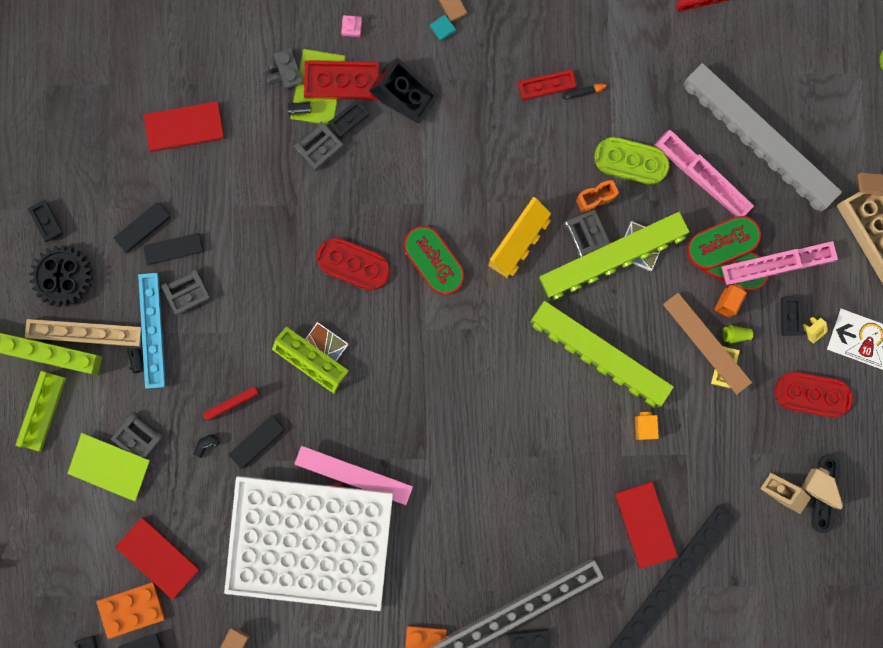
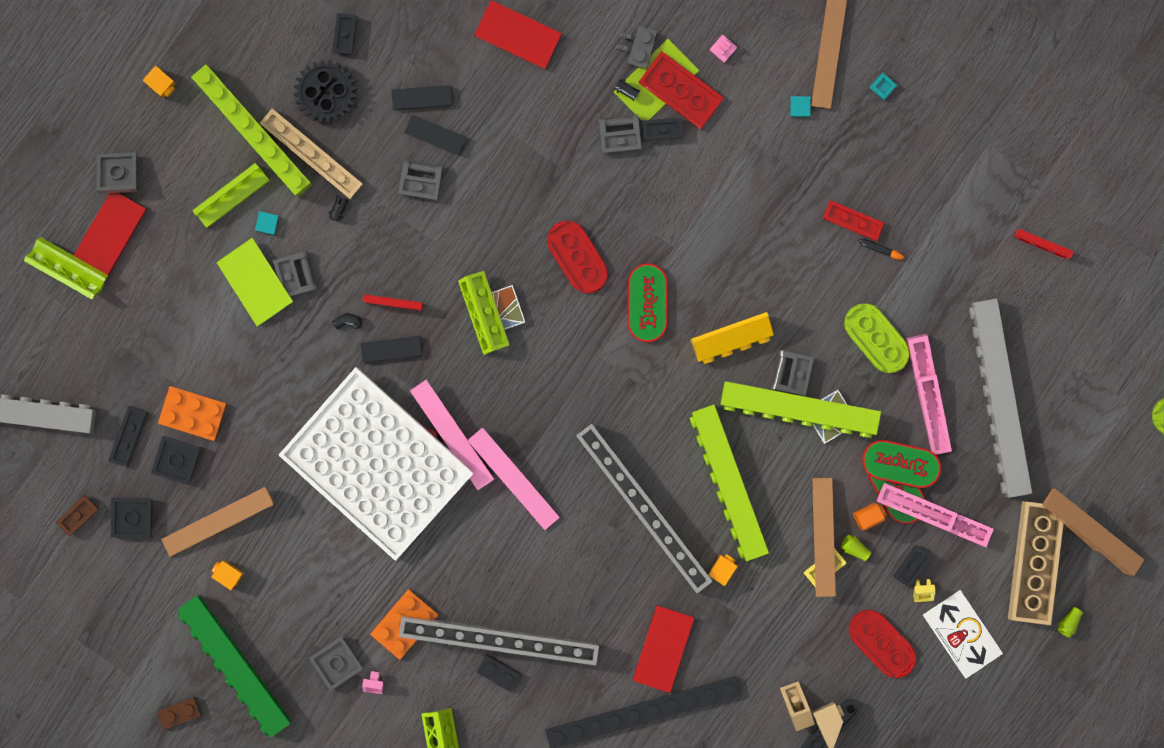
camera: 35 degrees right, 5 degrees up
red tile [115,517,200,600] -> none
medium azure plate [138,273,166,389] -> none
black slope [369,58,438,124] -> none
orange brick [576,180,619,213] -> none
none -> teal tile [255,211,279,235]
none -> bright pink slope [467,427,560,530]
none -> light grey brick [576,424,713,593]

